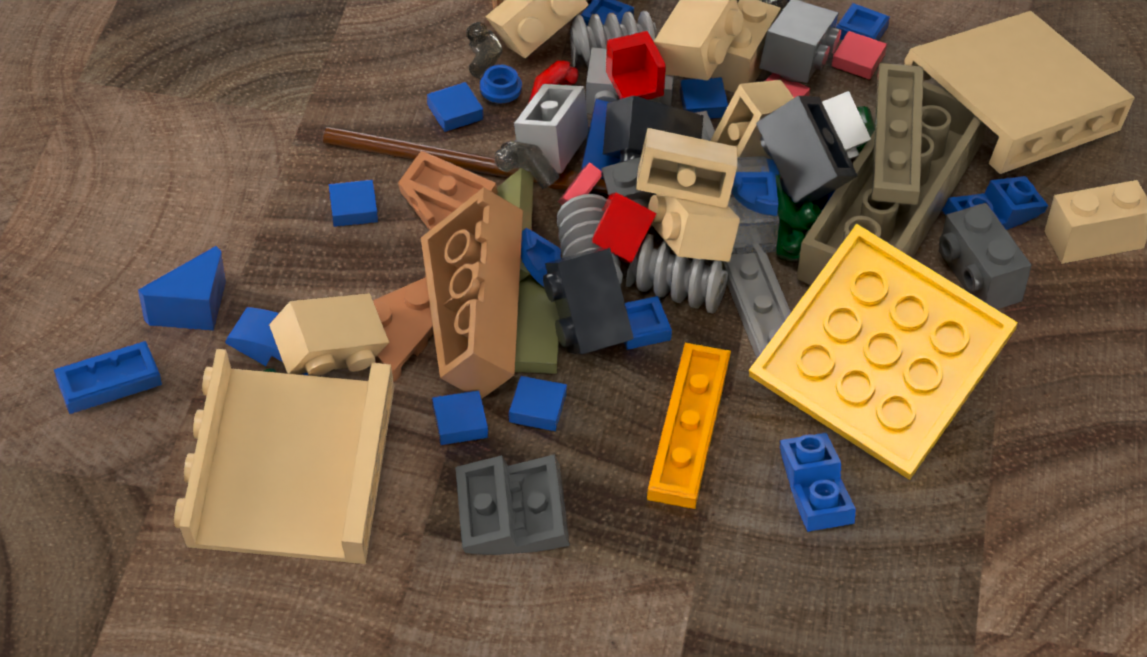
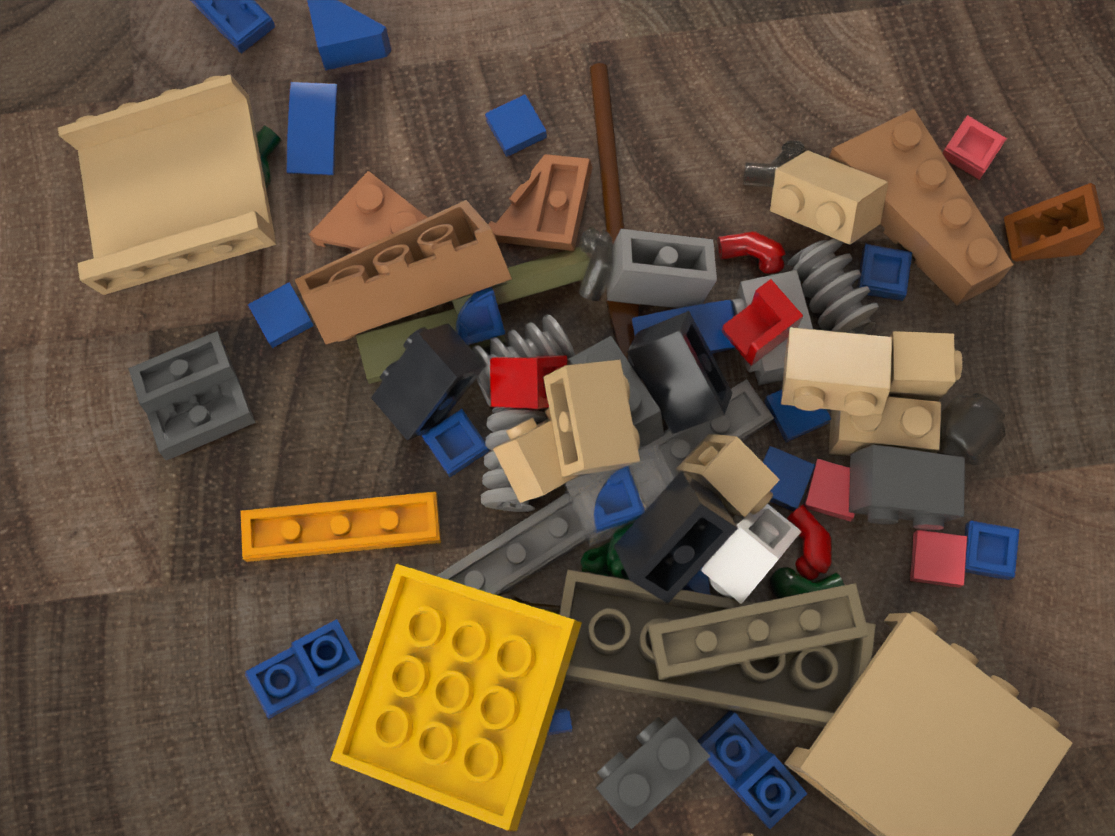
camera: 75 degrees right, 25 degrees up
tan brick [269,293,389,376] -> none
blue tile [427,82,483,132] -> none
blue plate [480,65,522,103] -> none
blue tile [509,376,567,431] -> none
coral tile [558,163,602,205] -> none

